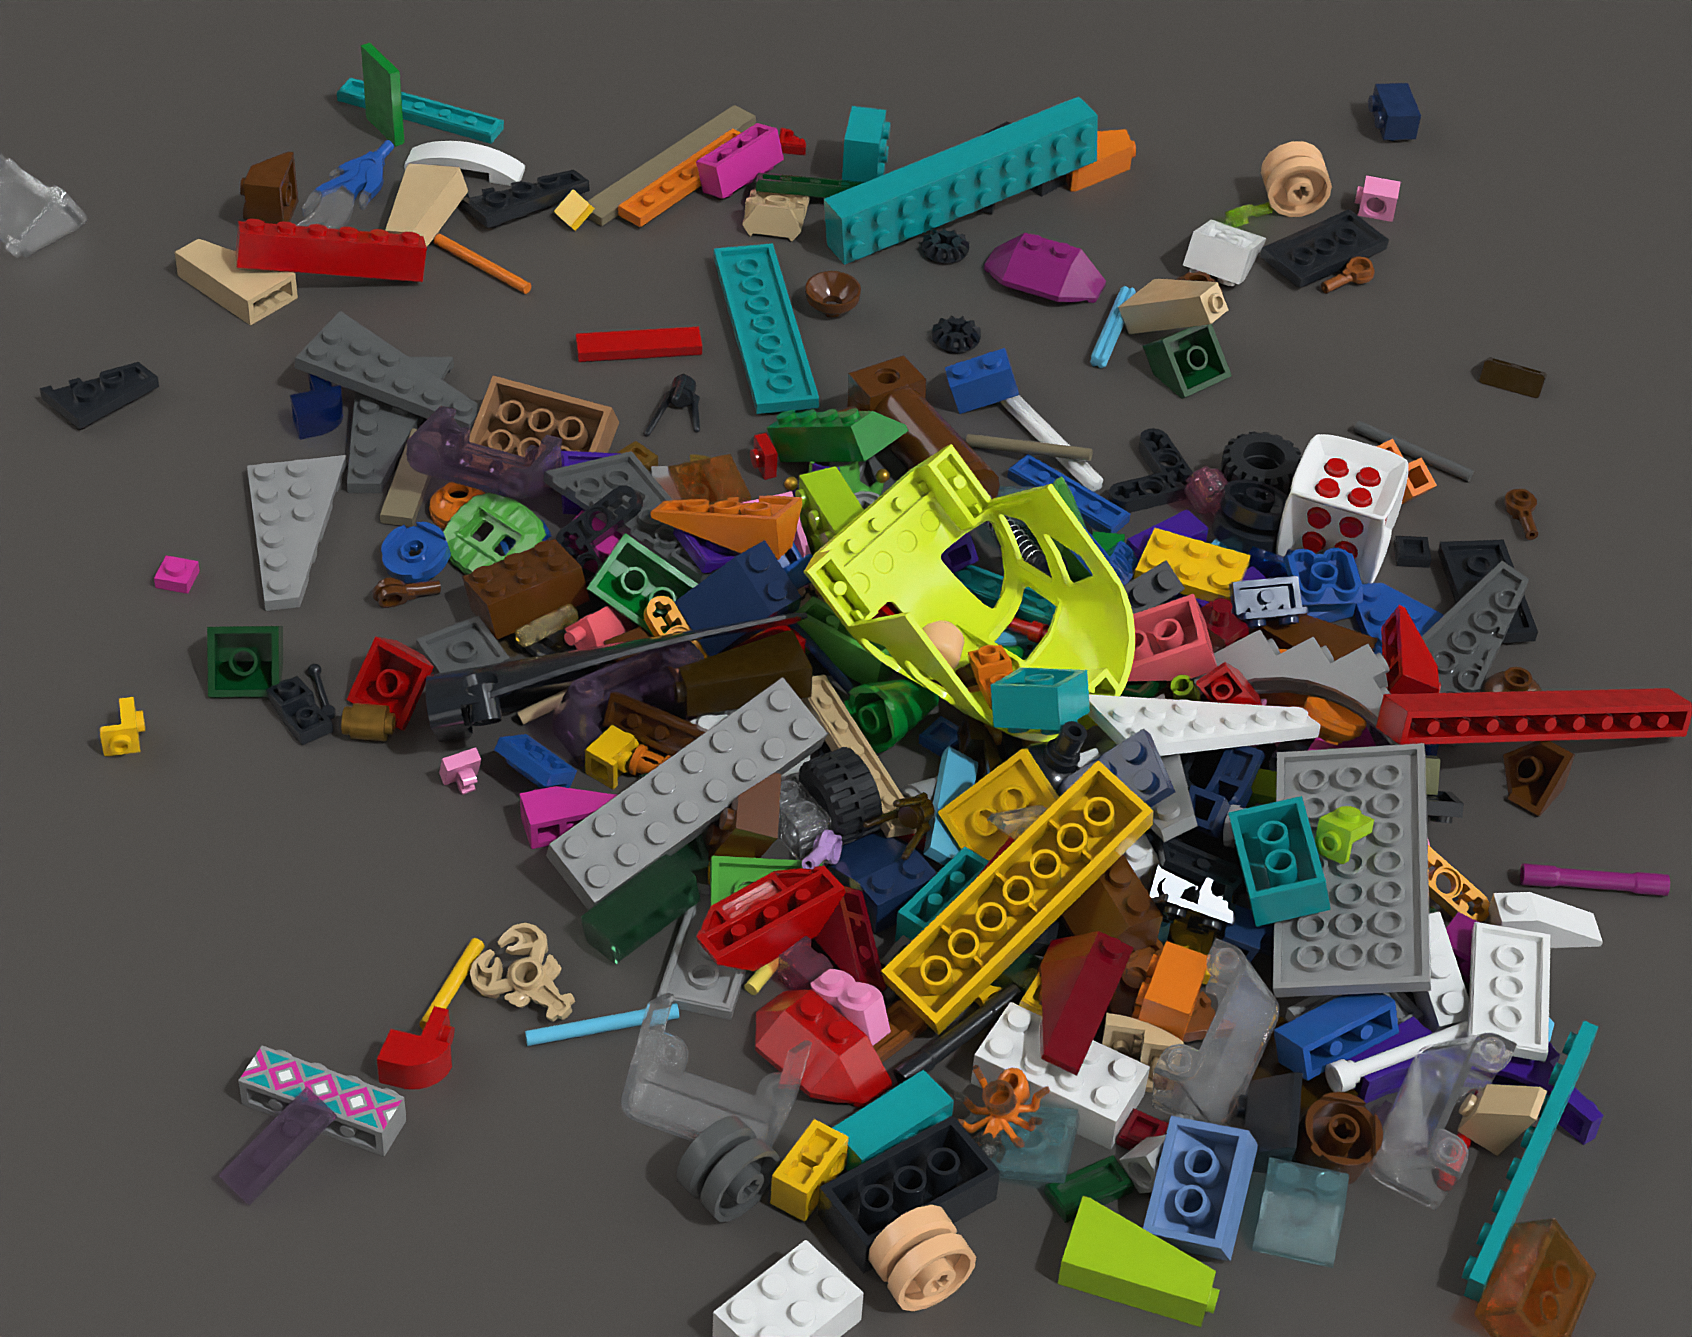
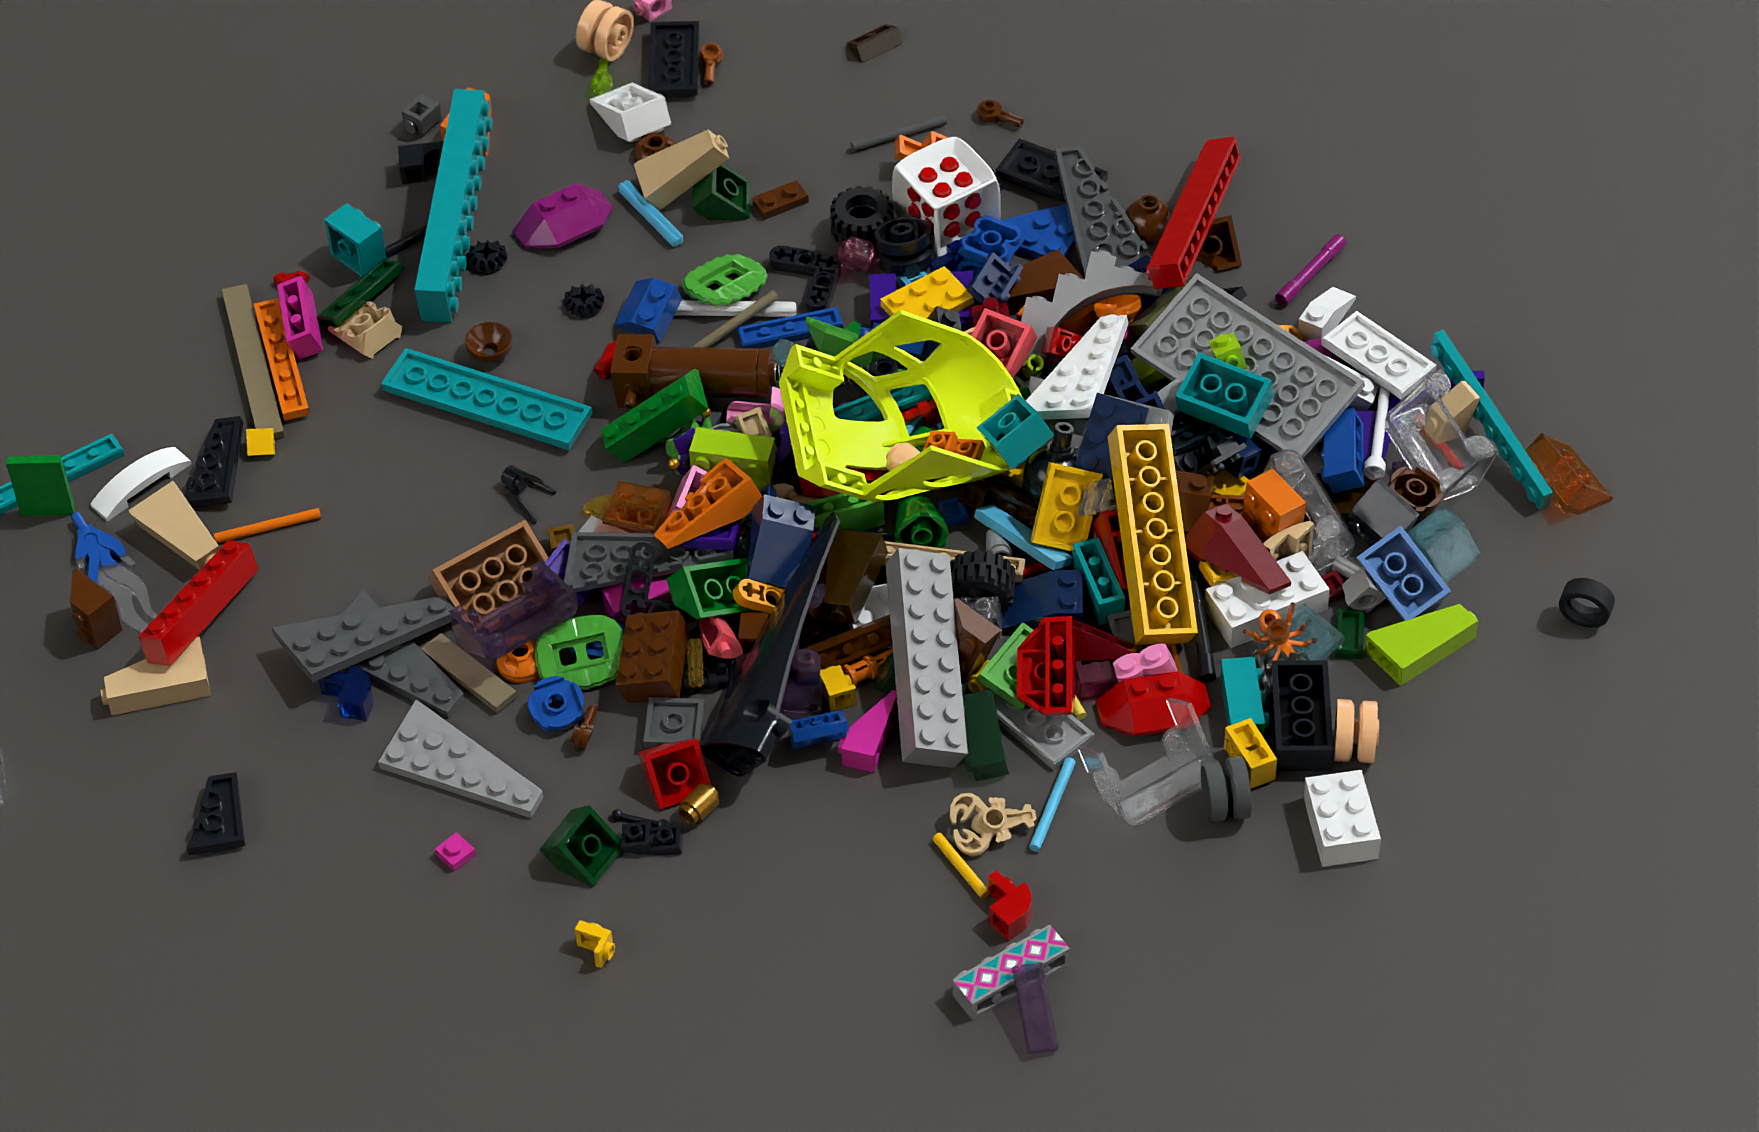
camera: 50 degrees left, 5 degrees up
bright pink tile [439,747,481,795] -> none
red tile [575,327,703,362] -> none
red plate [750,433,778,480] -> none
lavender plate [802,829,842,869] -> none
dark brown plant [863,792,935,860] -> none
red slope [1381,605,1441,694] -> none
none -> bright green piece [681,254,768,307]
none -> reddish brown plate [752,180,809,220]

